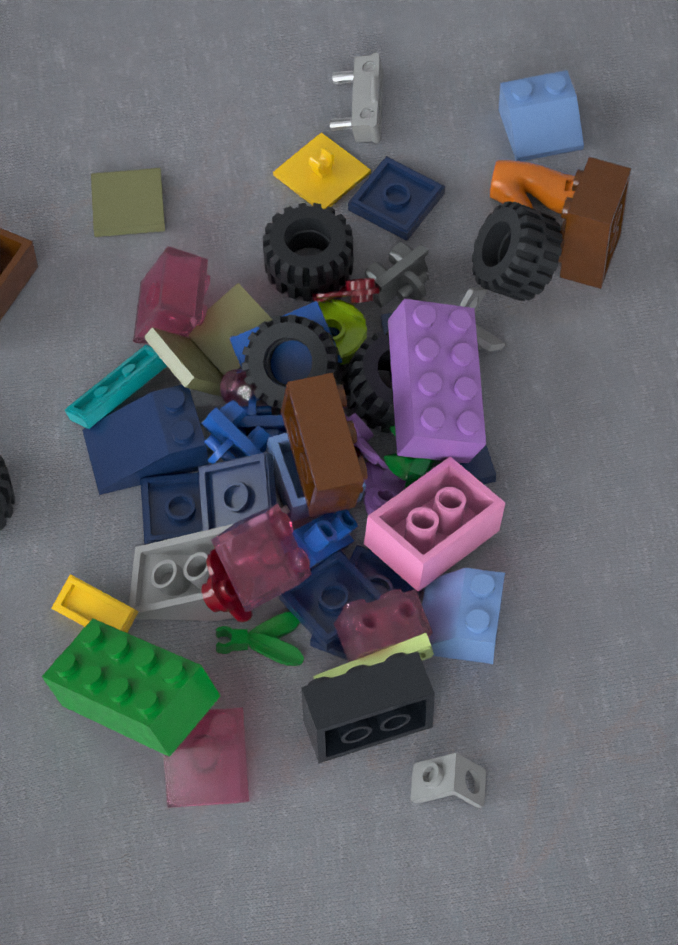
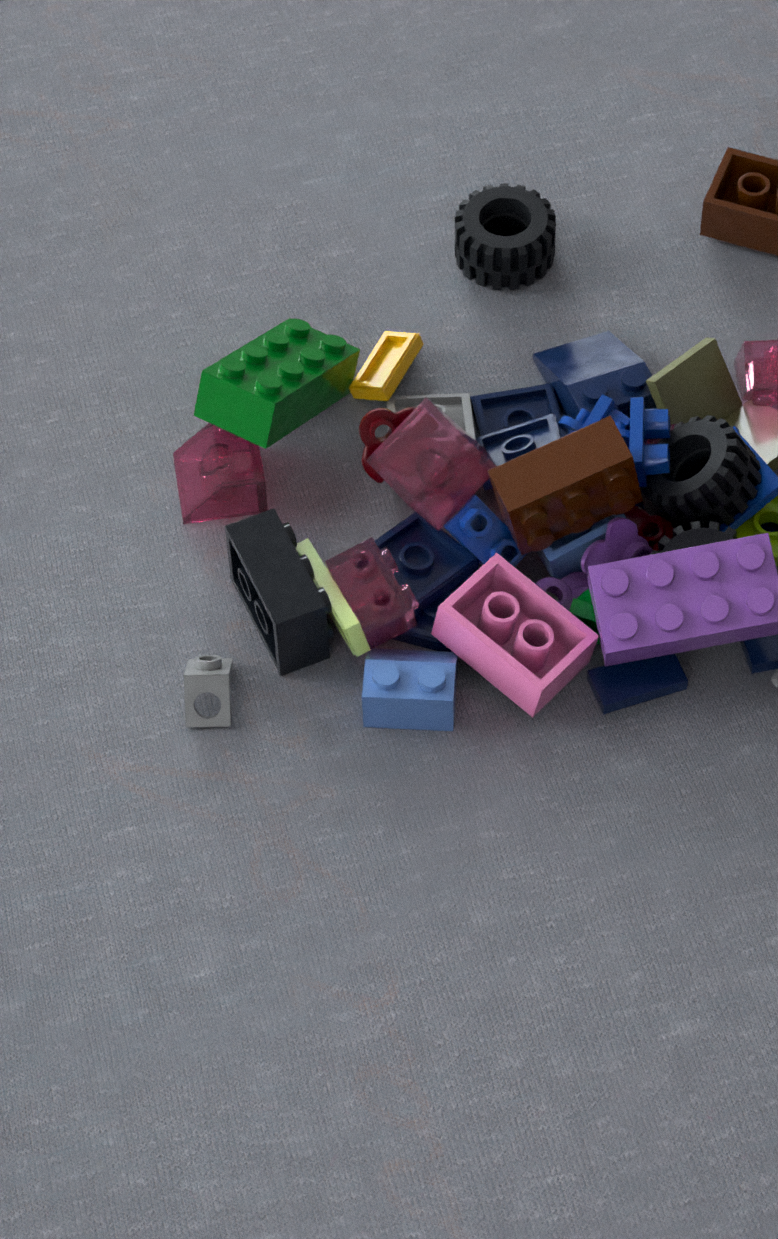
camera: 85 degrees right, 5 degrees down
teal tile [64,345,167,429] -> none
green piece [216,612,304,666] -> none
none -> blue hips [615,397,671,487]

